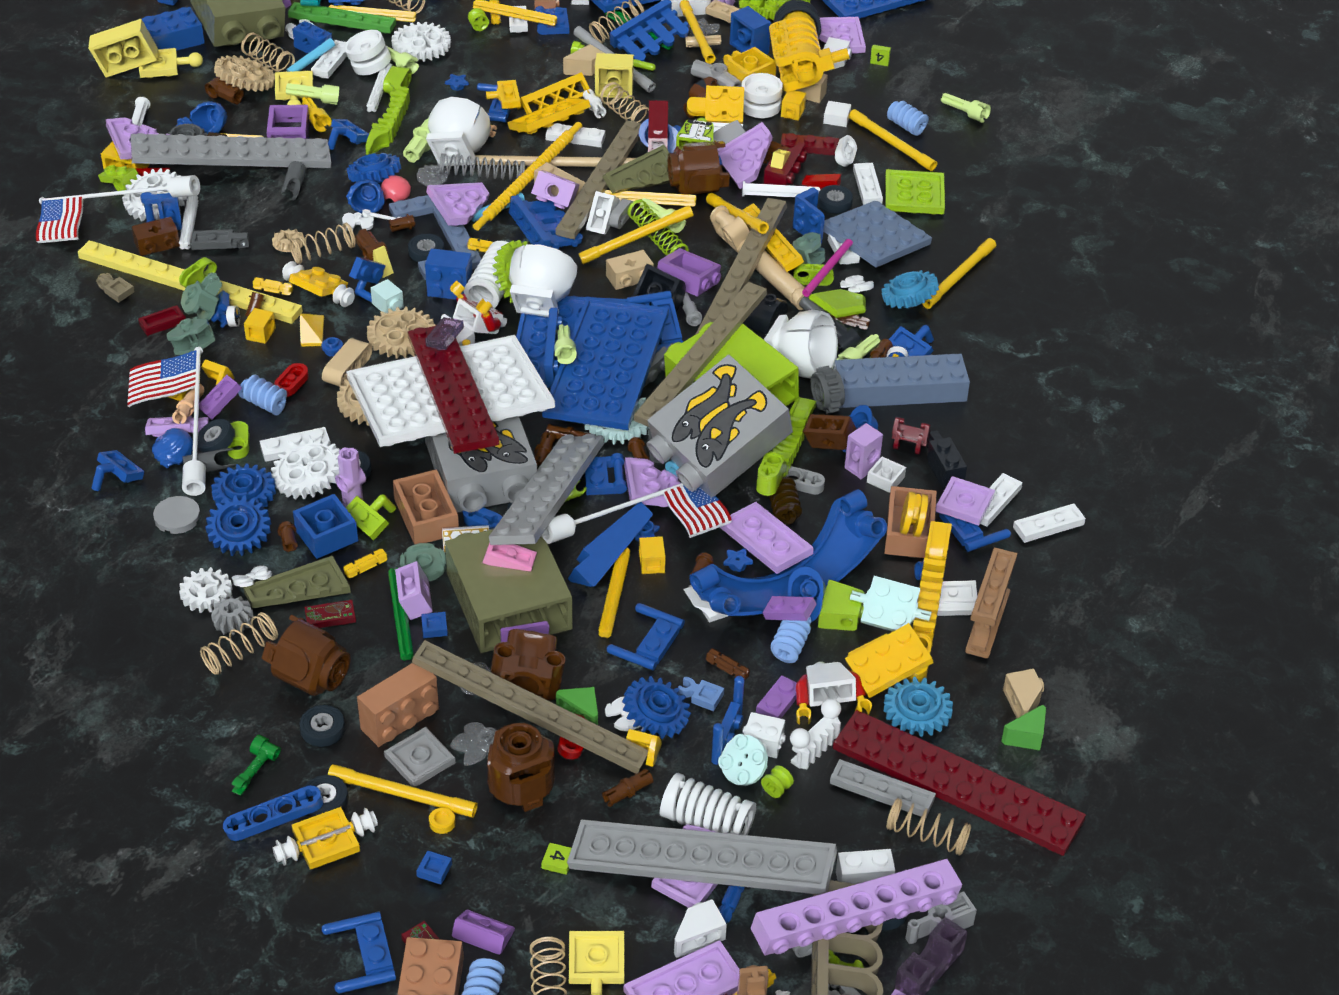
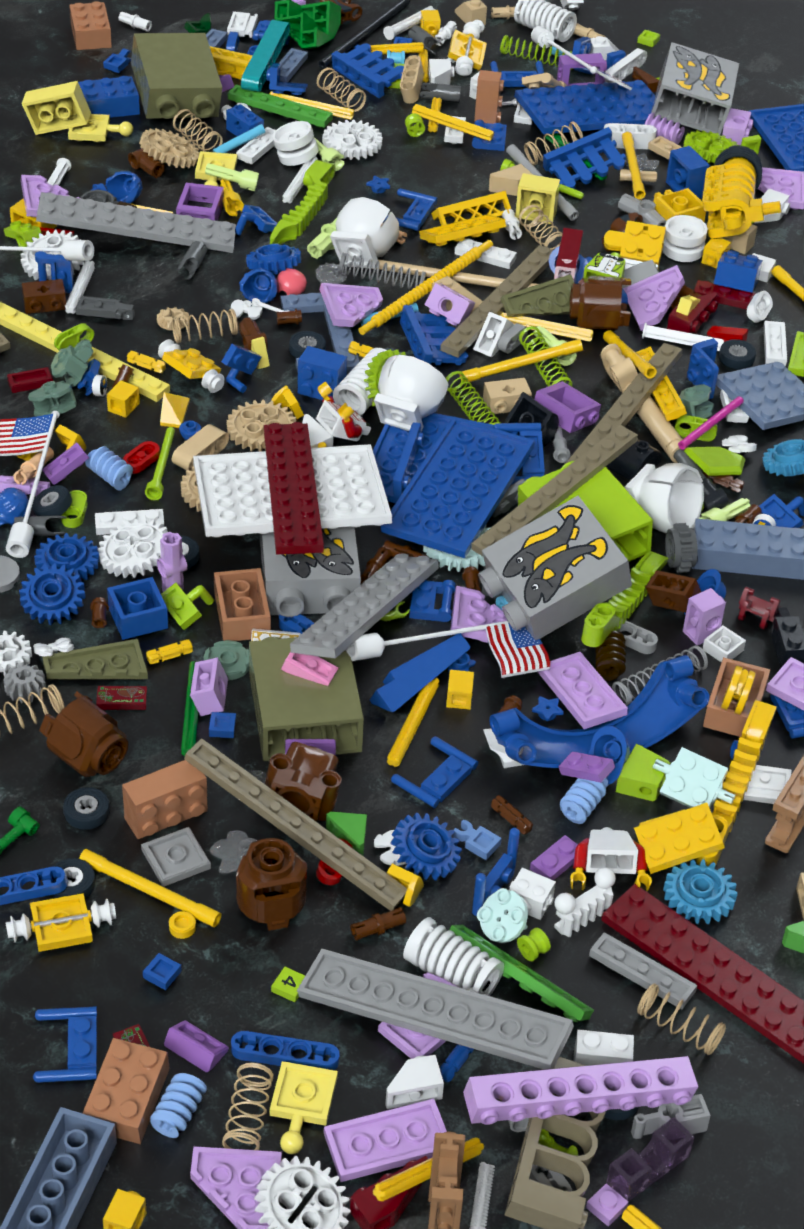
camera: 10 degrees right, 0 degrees up
light aqua brick [371,279,404,313] -> none
clear purple plate [425,317,464,350] -> none
yellow plate [486,80,521,109] -> none
yellowish green piece [554,324,577,364] -> none
none -> lime piece [145,427,175,500]
none -> blue beam [231,1031,339,1071]
none -> yellow tile [271,385,304,419]
none -> lime piece [446,371,501,425]
none -> bright green plate [450,925,594,1022]
none -> light grey piece [612,645,708,706]
none -> blue brick [714,250,763,292]

